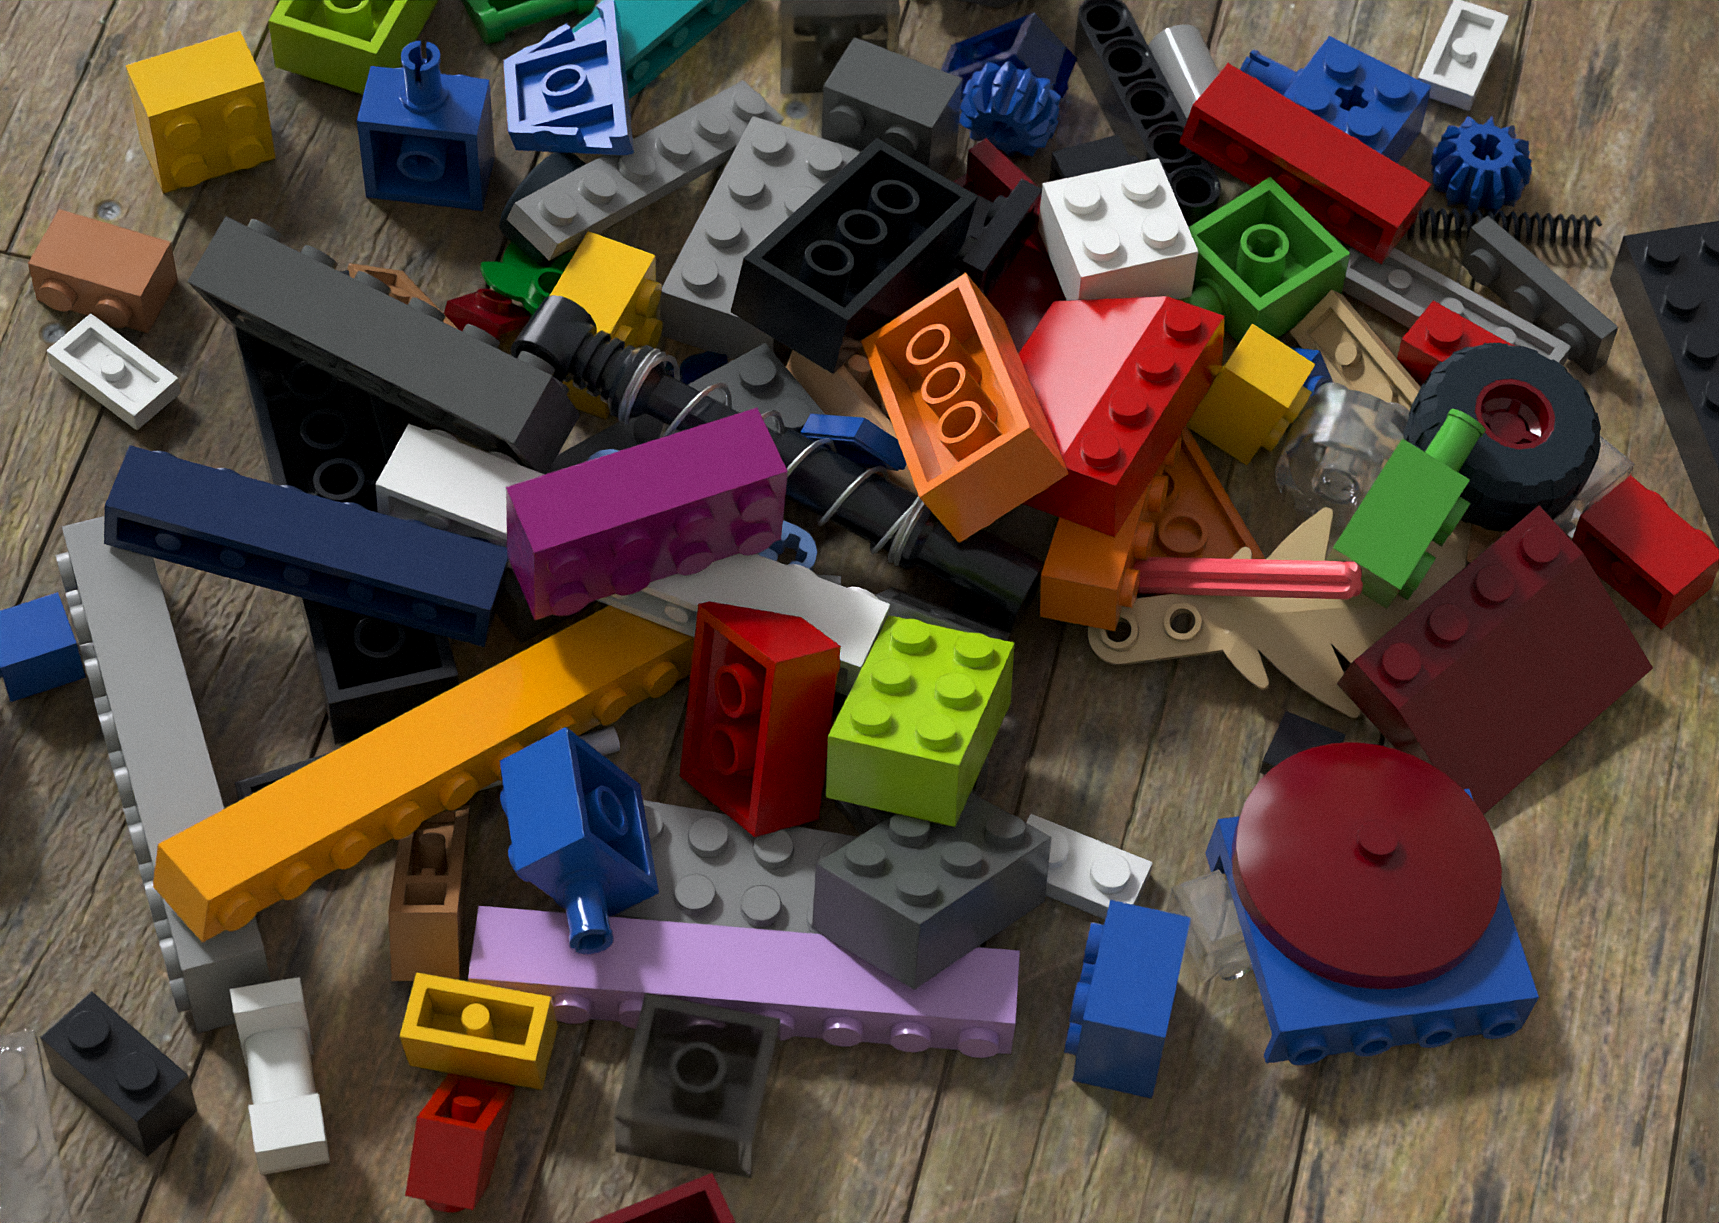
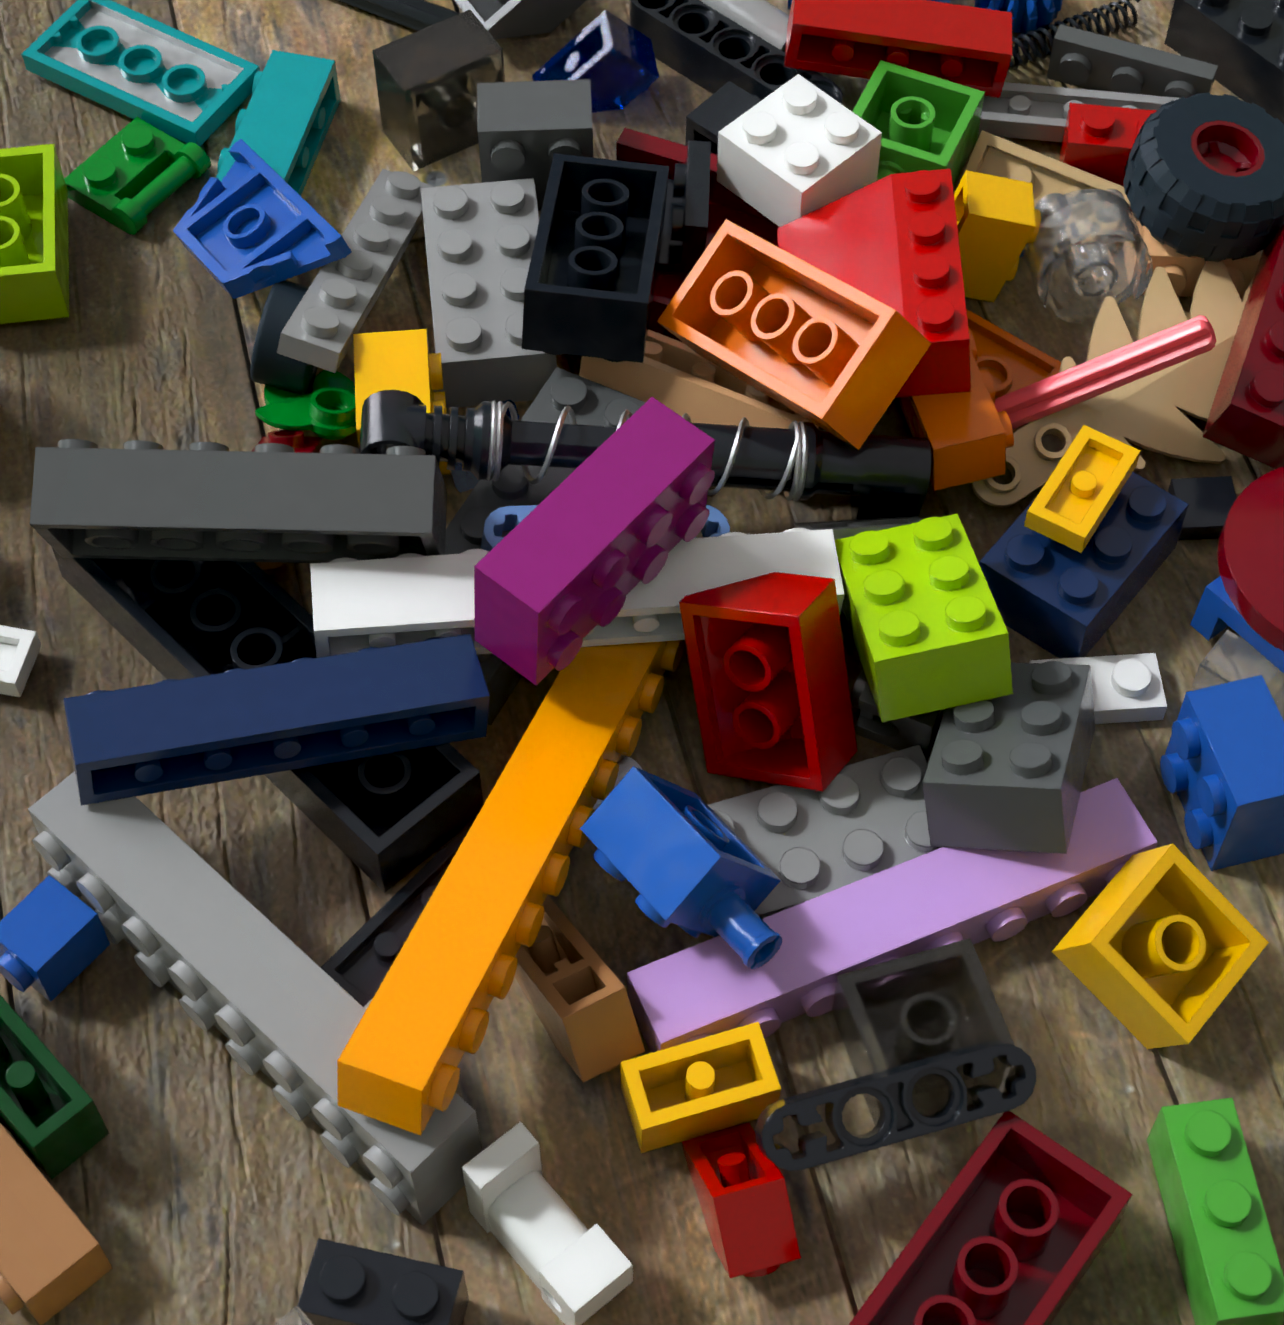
camera: 25 degrees left, 0 degrees up
blue brick [357,41,495,211] -> none
blue tile [800,414,907,471] -> none
blue gear [959,61,1061,157] -> none
bright green brick [1326,409,1486,609] -> none
none -> black beam [755,1040,1036,1171]
none -> dark blue brick [979,472,1189,659]
none -> yellow plate [1024,425,1141,553]
none -> yellow brick [1052,843,1269,1049]

